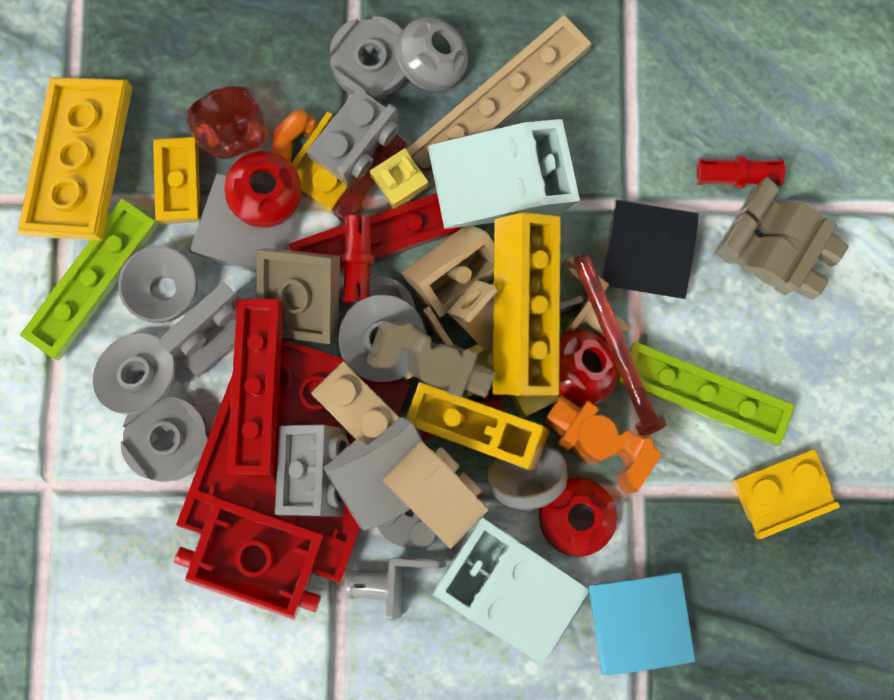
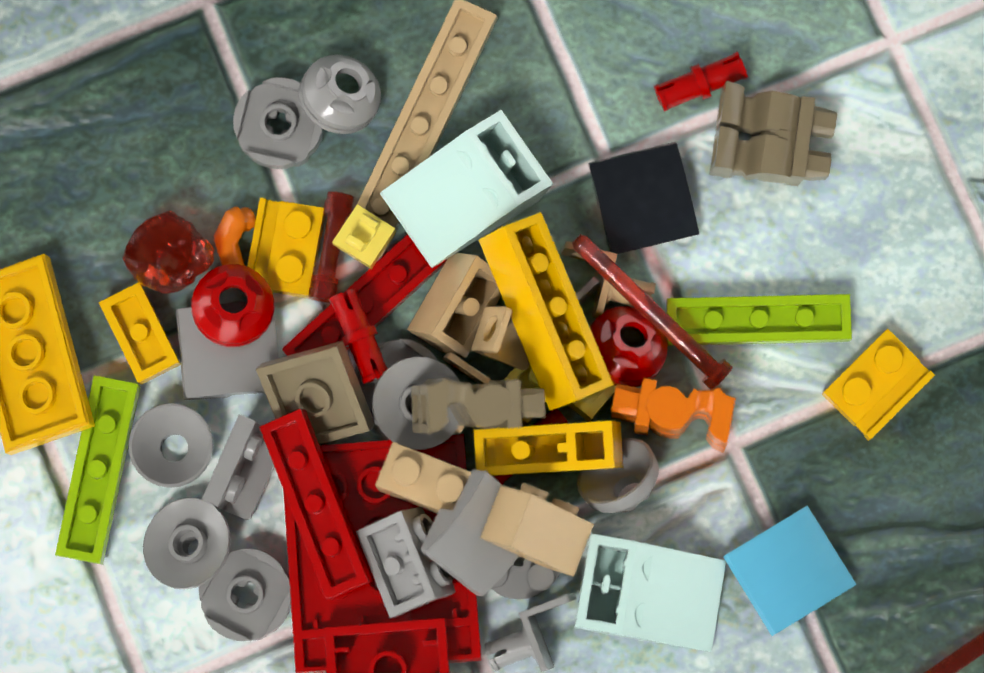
camera: 15 degrees left, 0 degrees up
light grey bracket [306,88,399,186] -> none
red piece [538,478,617,557] -> none

